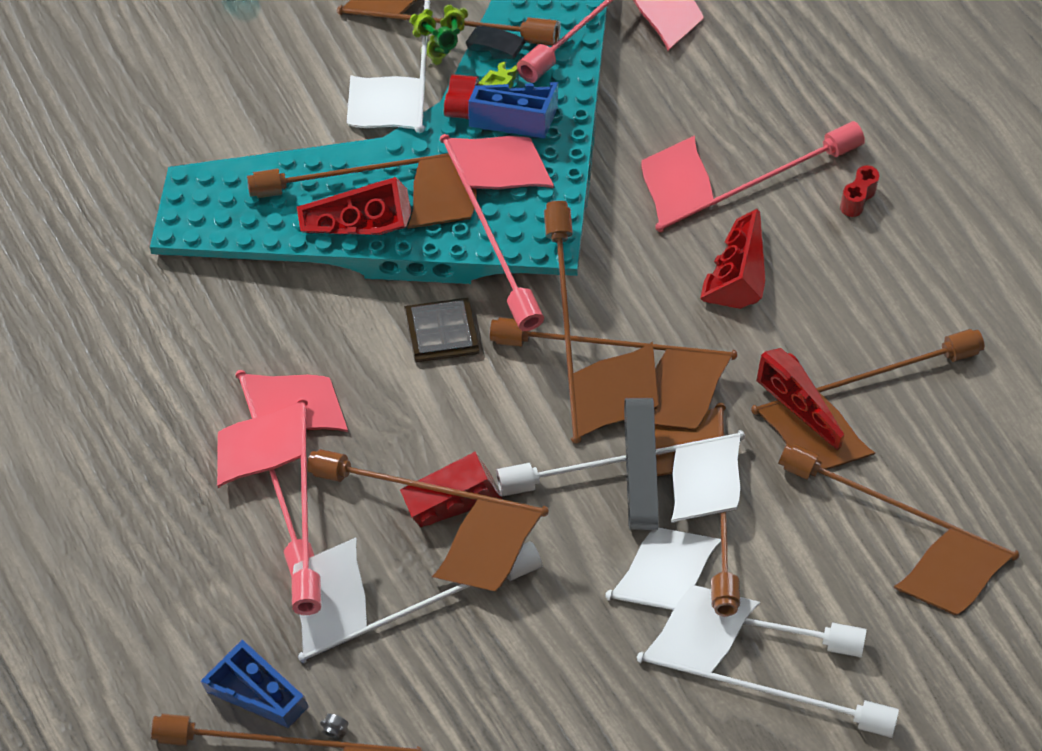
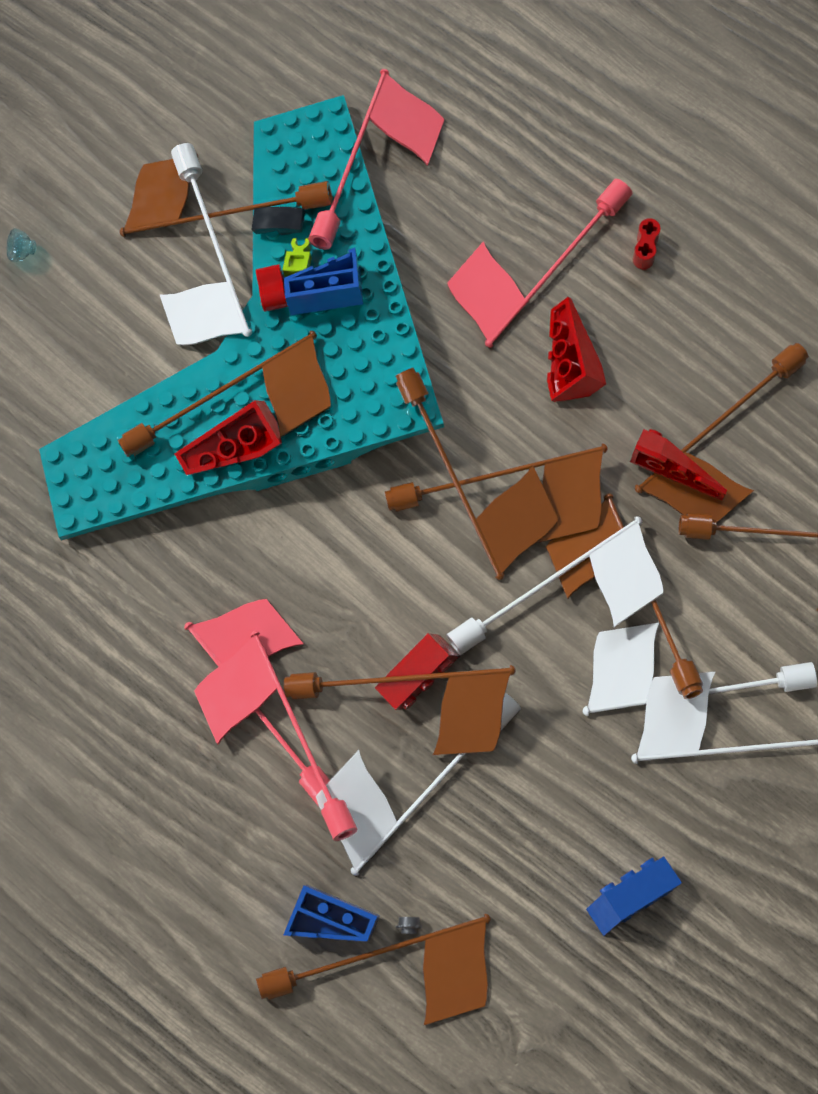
camera: 15 degrees left, 15 degrees up
clear piece [404,297,479,363] -> none
lime plant [410,5,468,65] -> none
coral flag [440,134,554,331] -> none
dark grey beam [624,398,659,530] -> none

